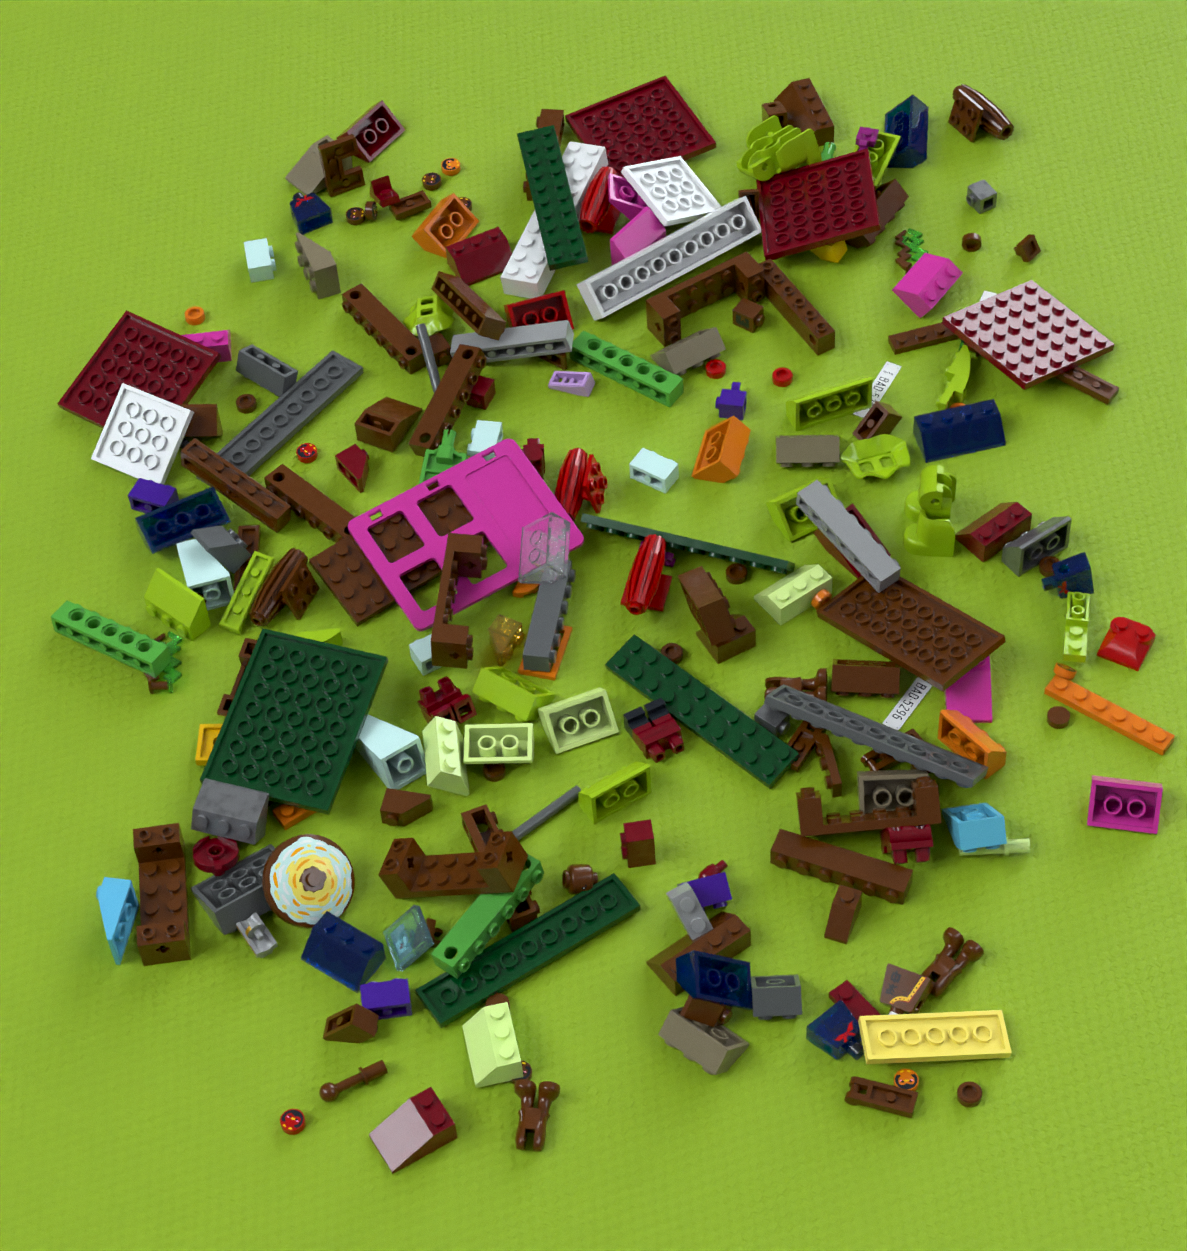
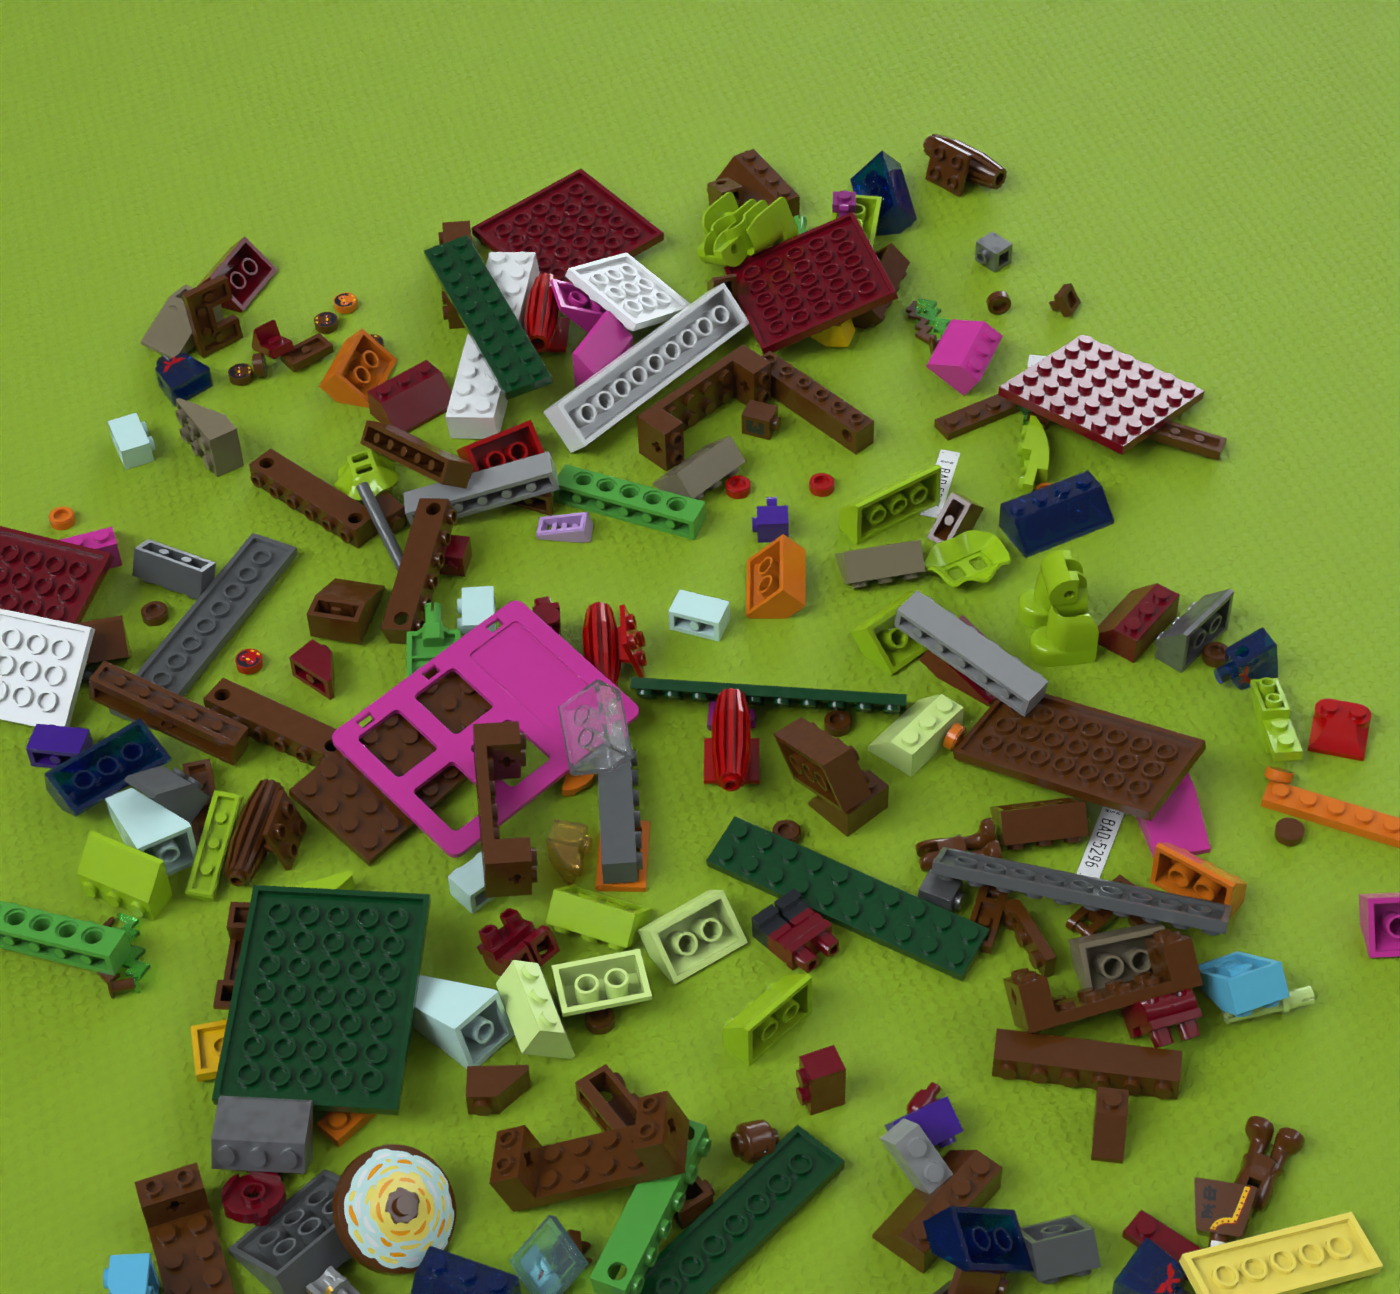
camera: 15 degrees left, 5 degrees down
dark grey piece [512,785,581,841] -> none

